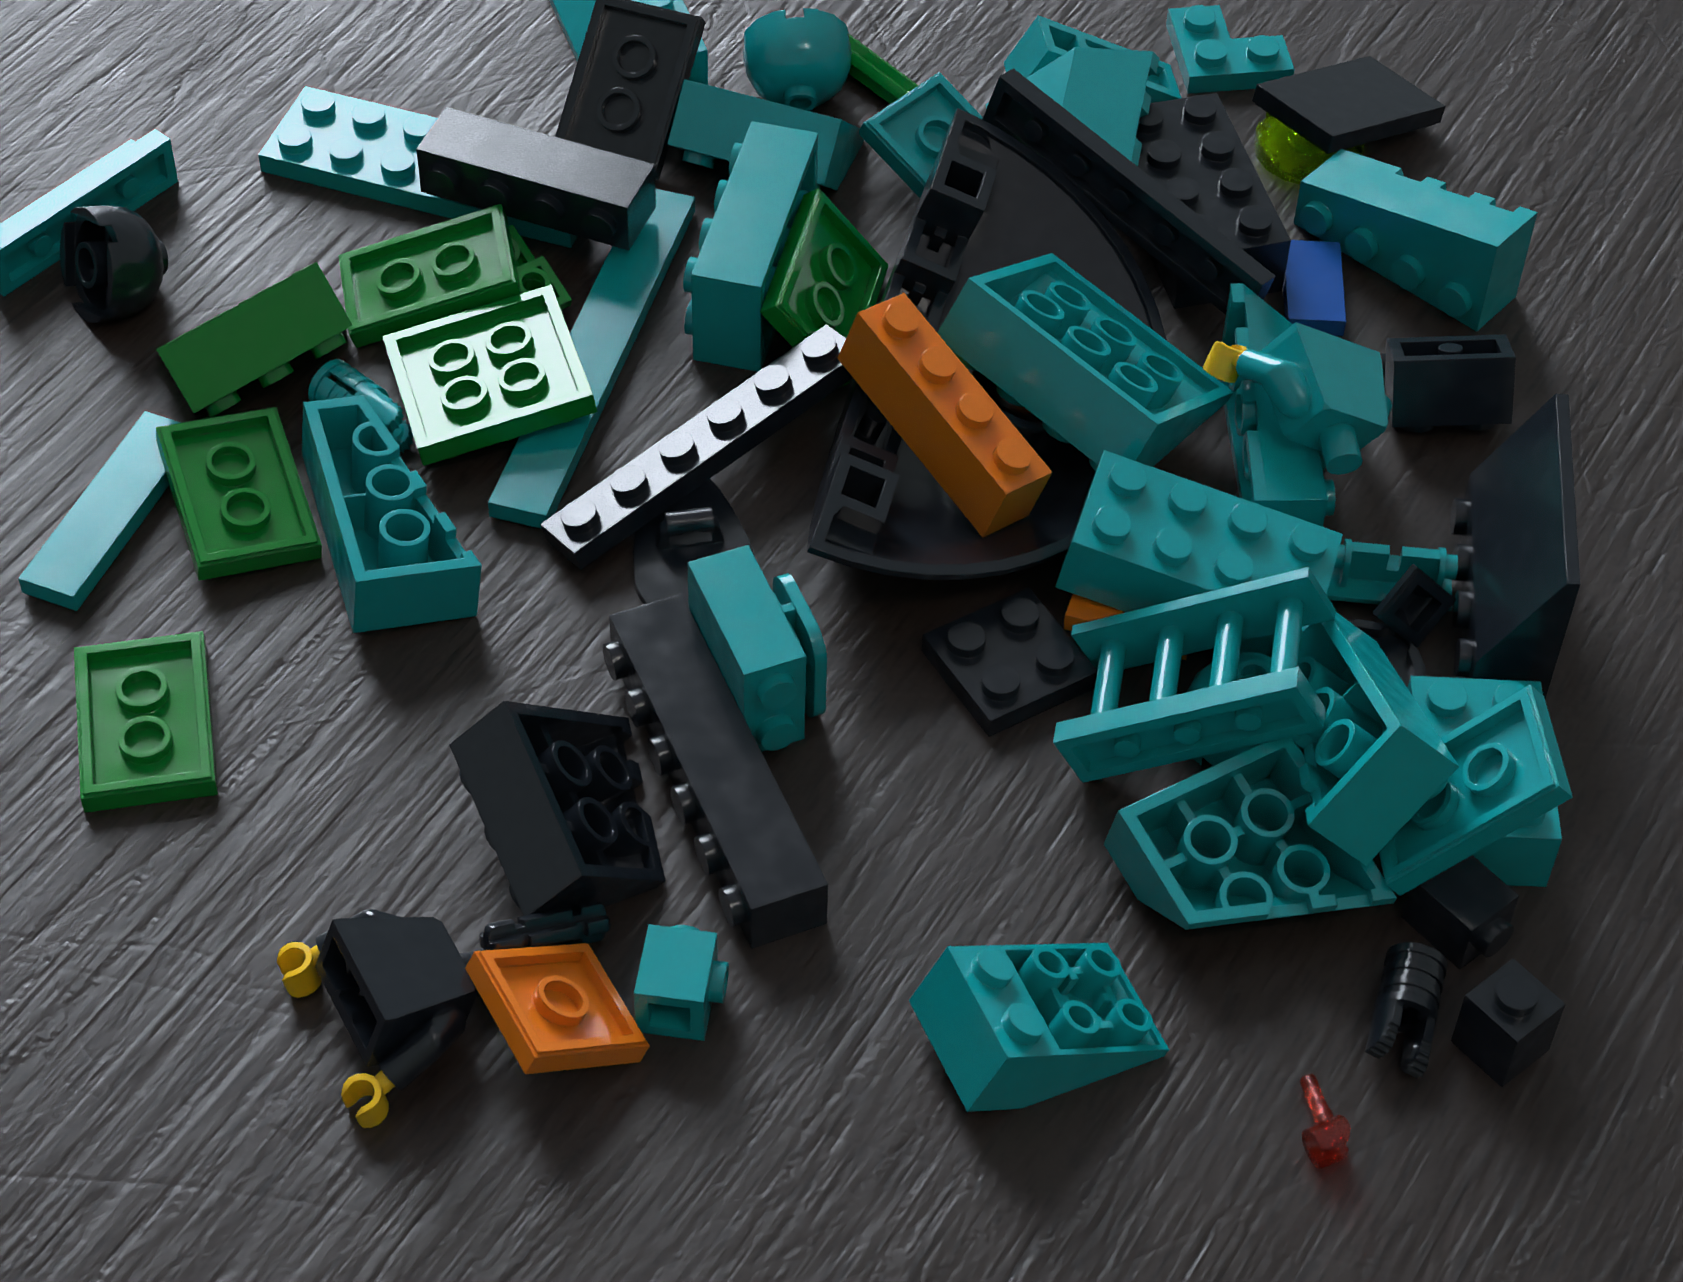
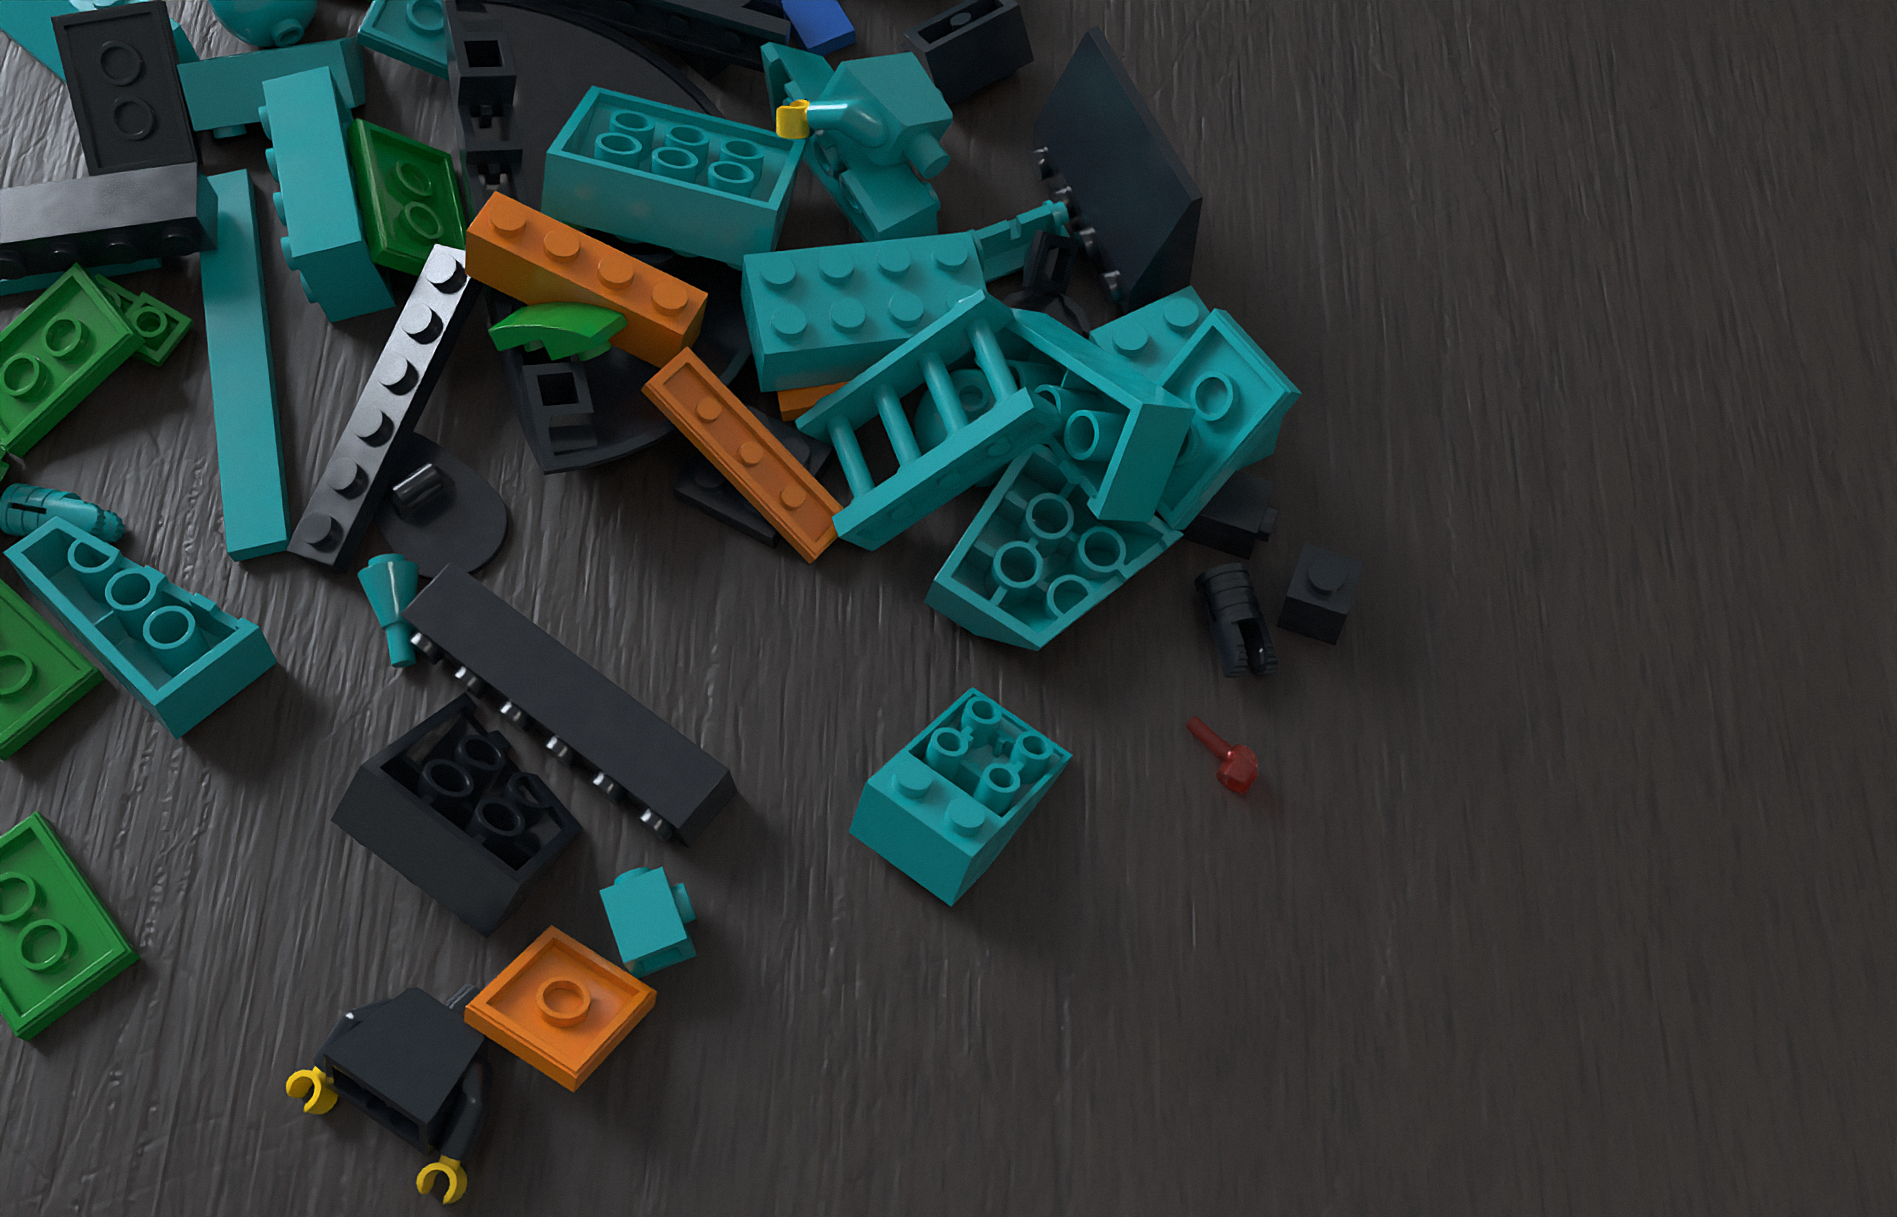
camera: 25 degrees left, 15 degrees up
plate [382,285,598,466] -> none
black axle [479,901,611,951] -> none
teal brick [687,545,827,752] -> none
none -> teal cone [358,554,419,668]
none -> green slope [488,302,628,361]
none -> orange tile [641,347,844,564]

